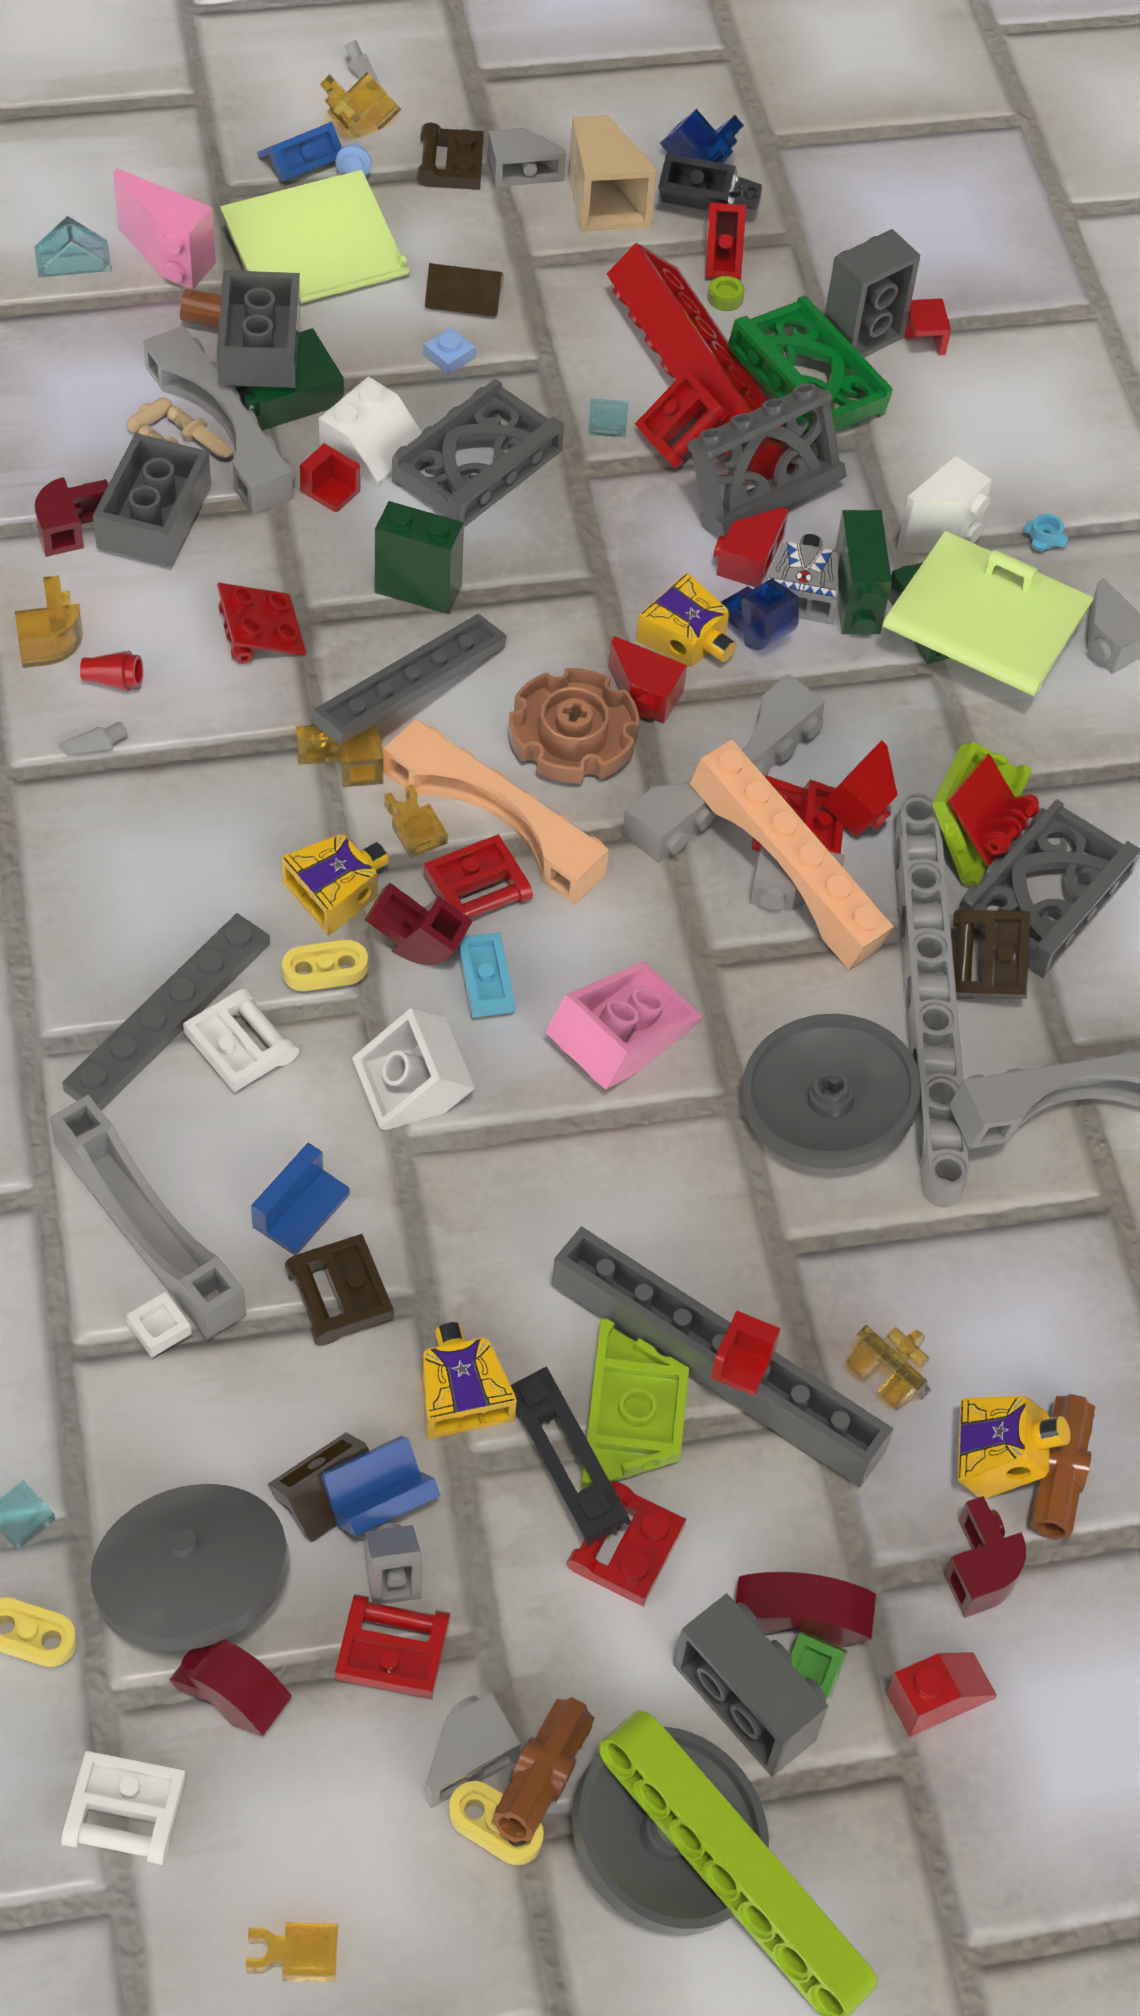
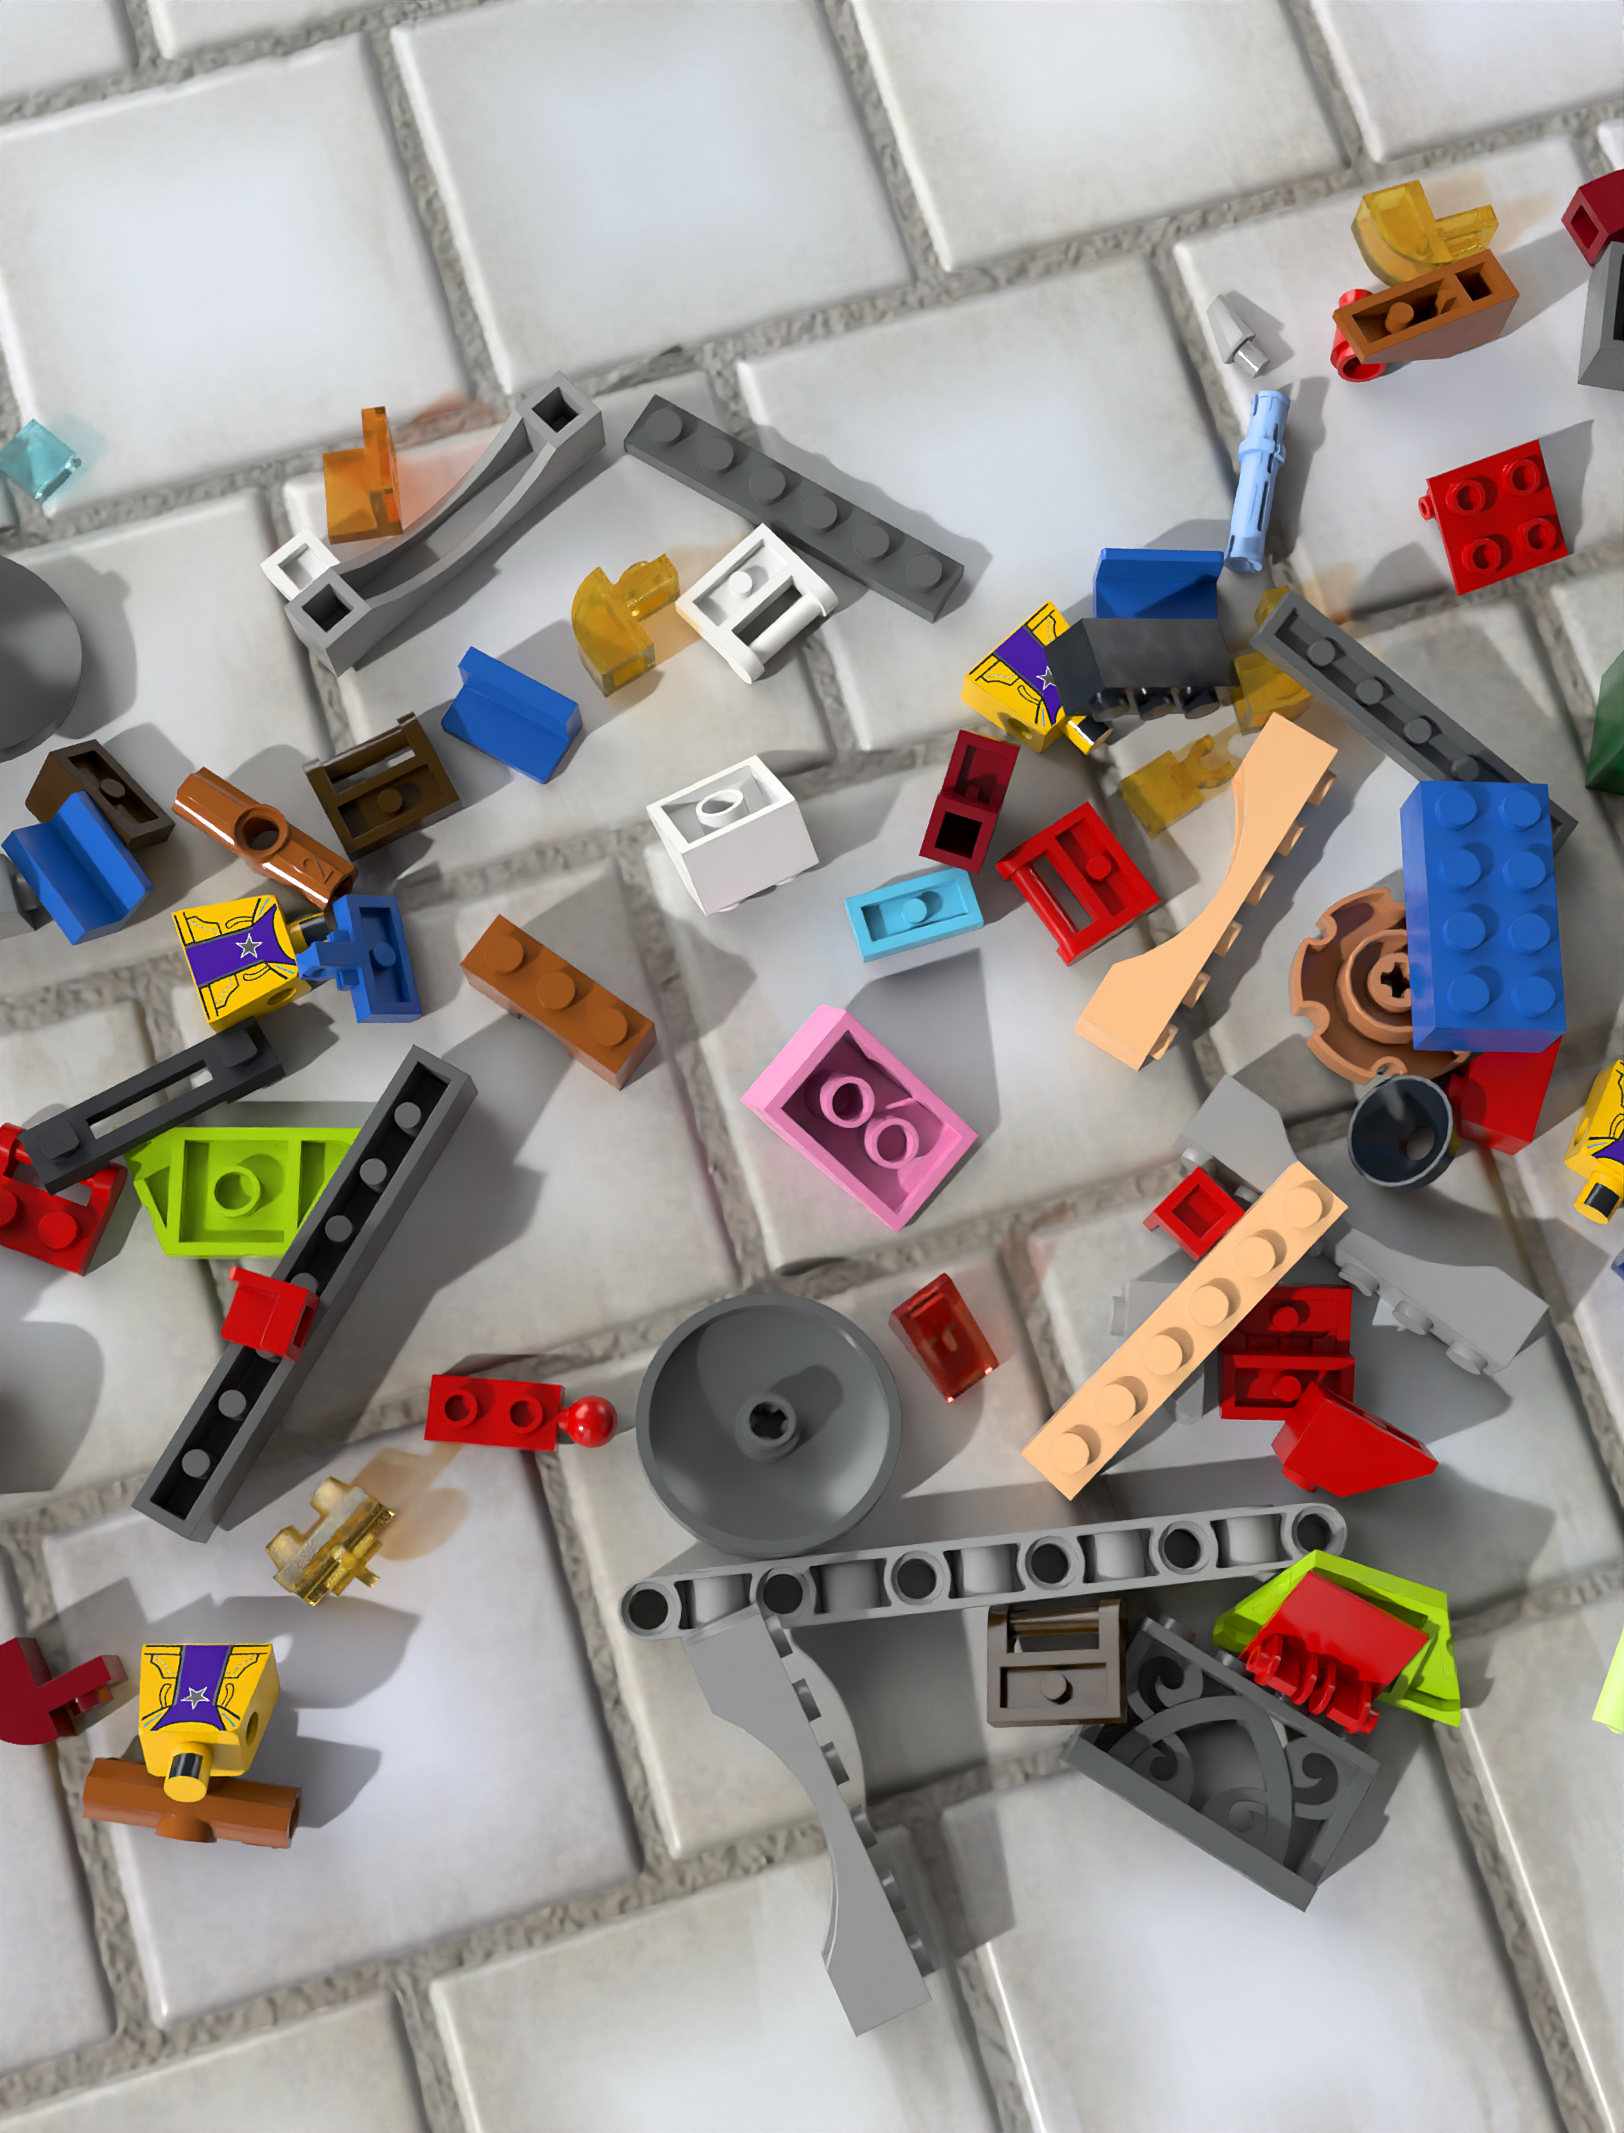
camera: 85 degrees right, 20 degrees up
light yellow plate [282,940,368,991] -> none
none -> dark orange piece [172,766,359,916]
none -> blue hinge [295,895,422,1023]
none -> clear orange panel [323,406,404,545]
none -> red plate [424,1374,619,1453]
none -> dark orange arch [460,914,658,1091]
none -> clear yellow brick [571,553,680,698]
none -> clear red slope [887,1272,1000,1403]
none -> black brick [1043,618,1241,722]
none -> blue panel [1093,548,1224,619]
none -> red panel [1142,1166,1245,1261]
none -> light blue pin [1224,391,1291,573]
none -> dark orange slope [1332,249,1520,364]
none -> black piece [1347,1075,1462,1191]
none -> blue brick [1400,781,1567,1053]

